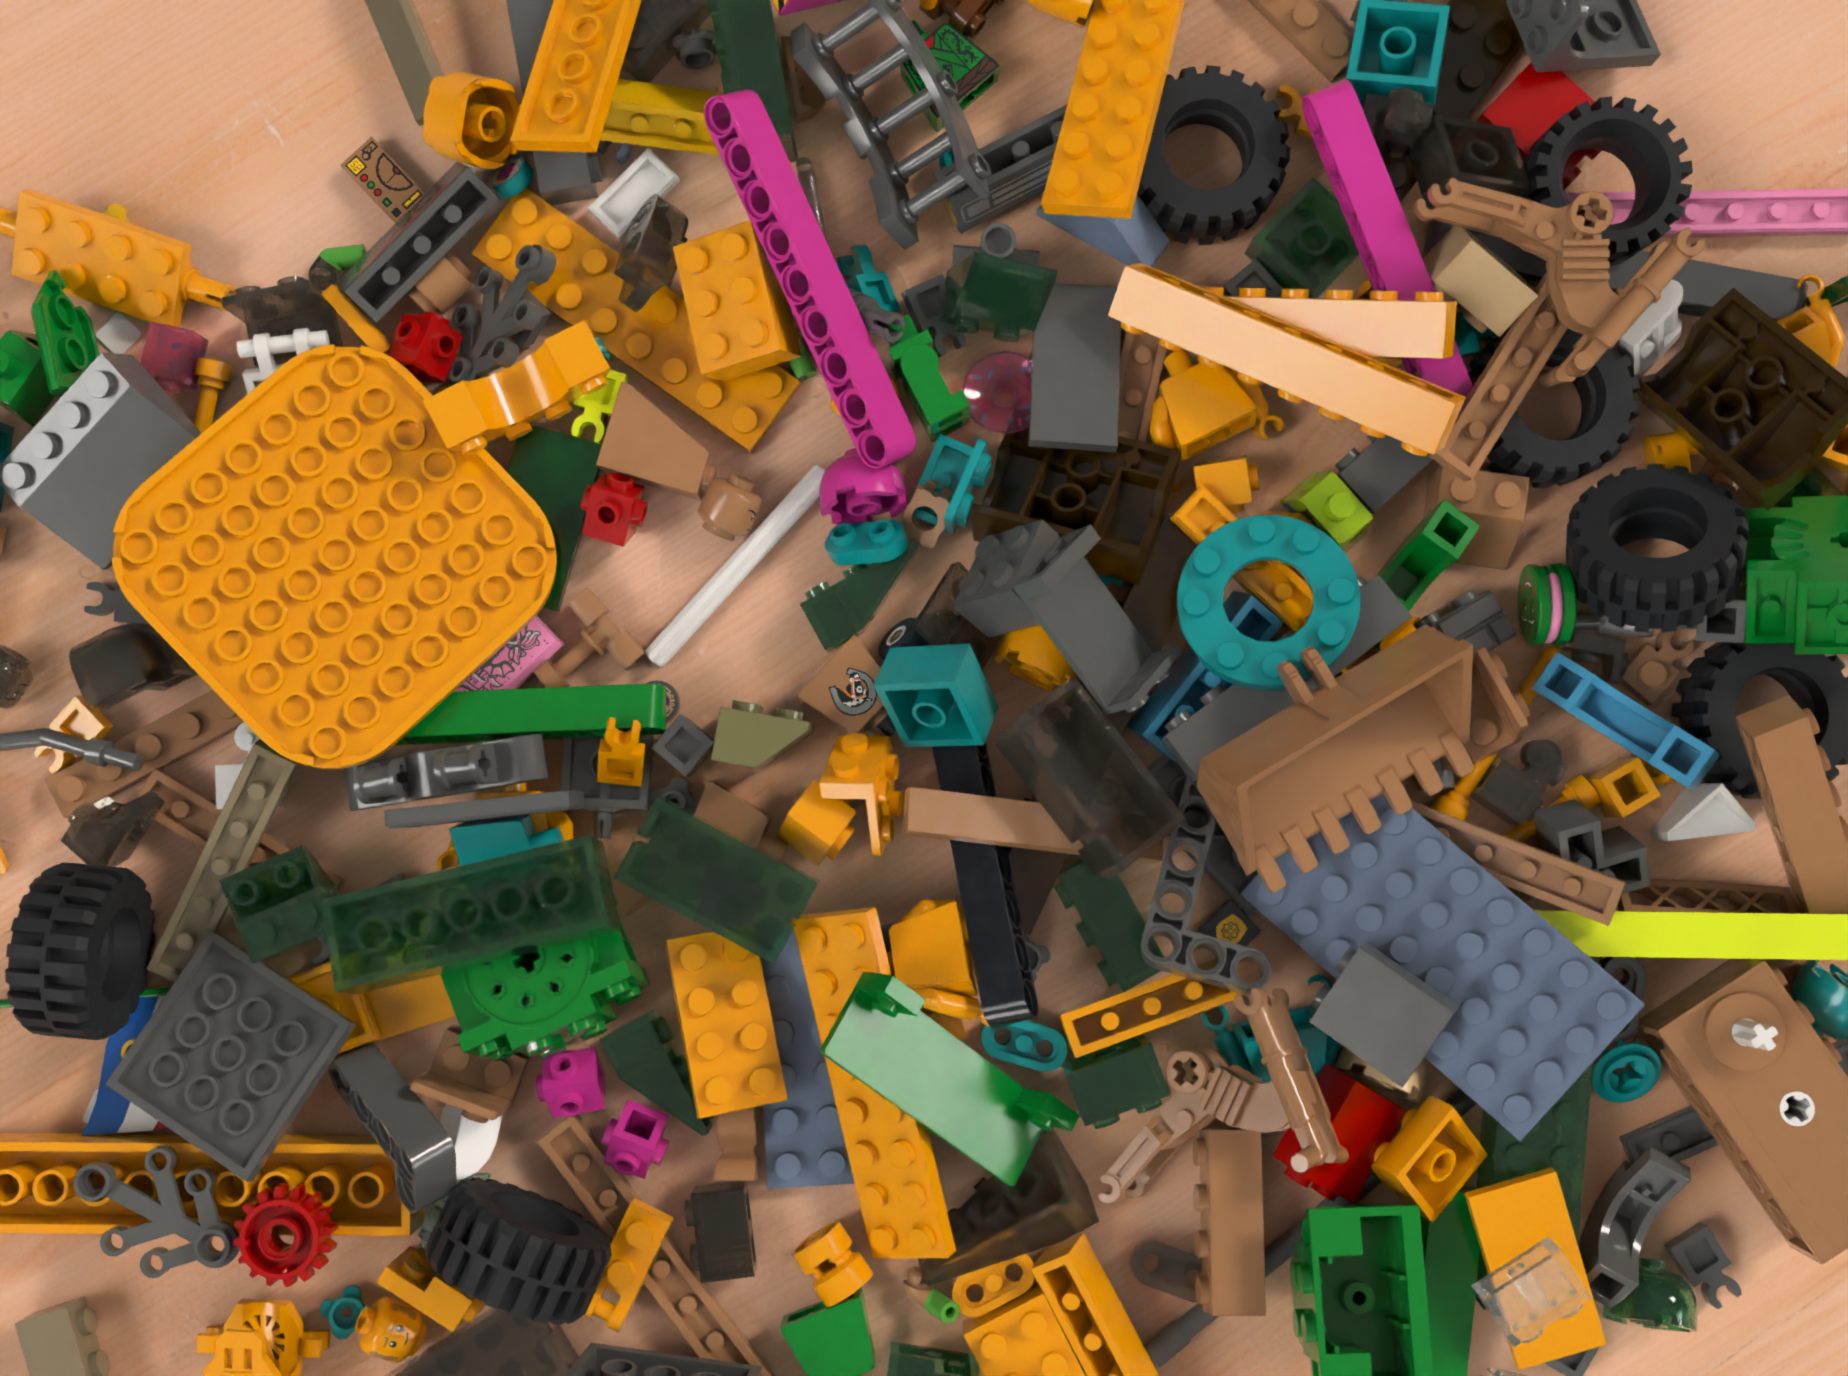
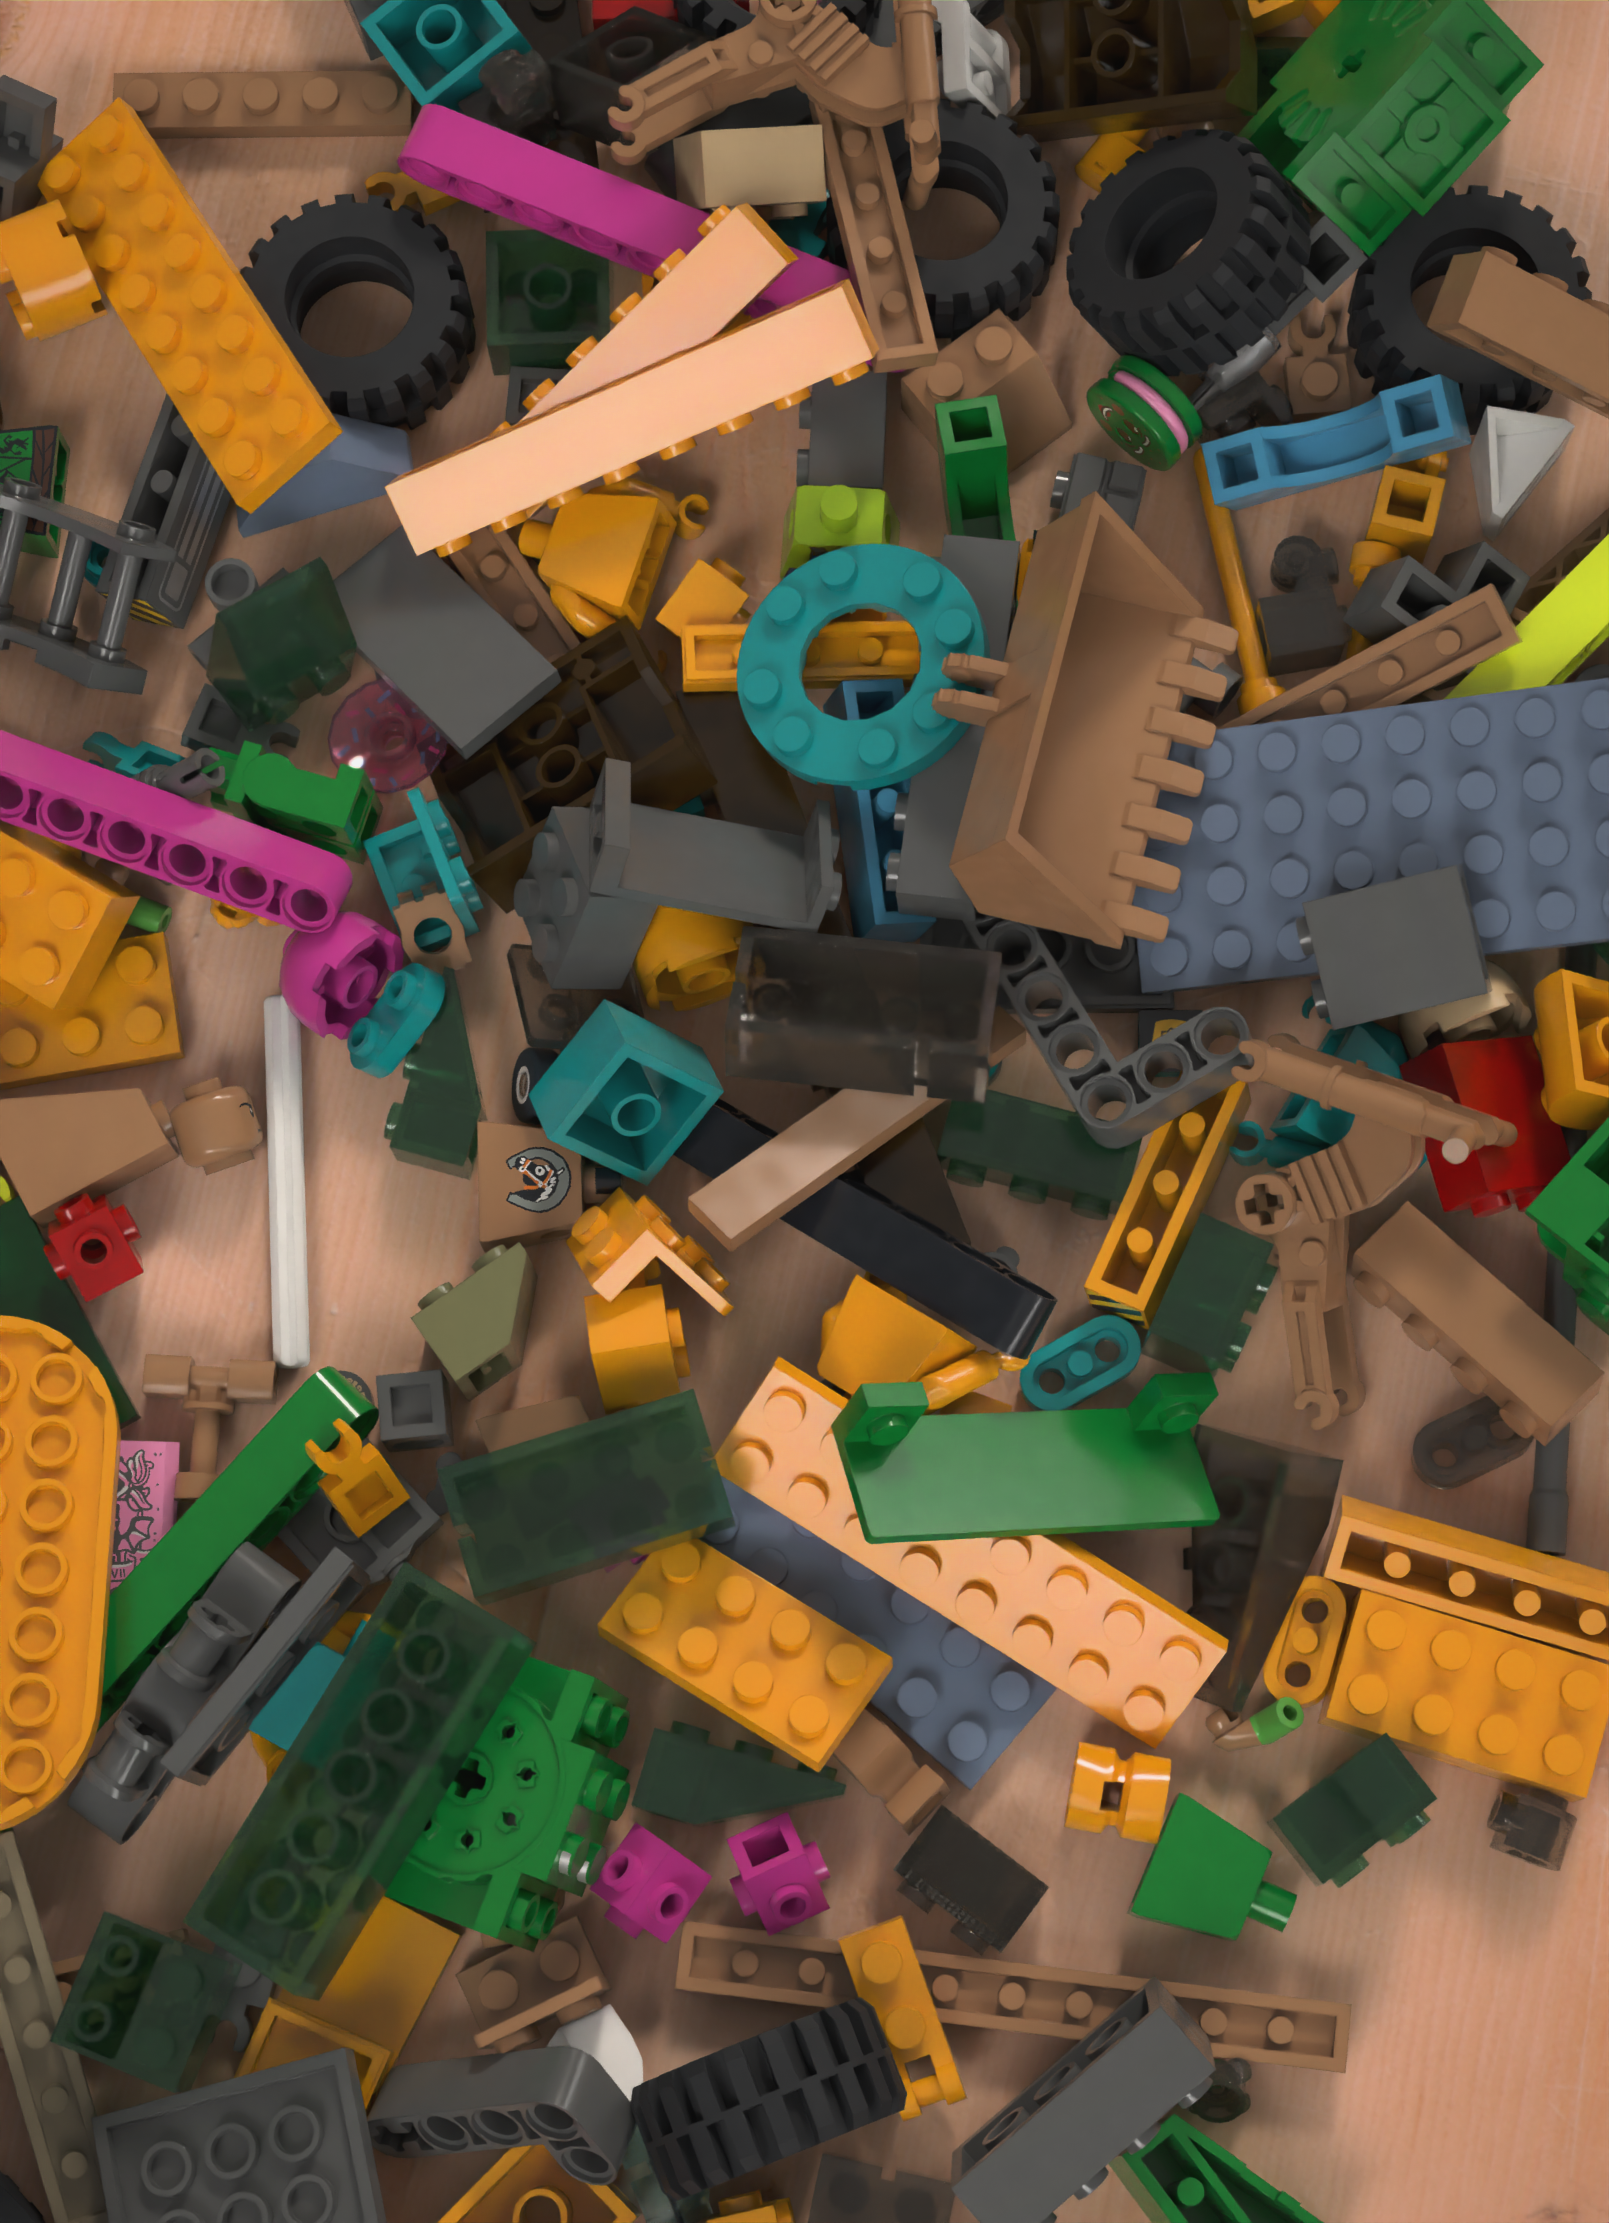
camera: 40 degrees left, 10 degrees down
medium nougat bracket [1463,646,1531,765] -> none

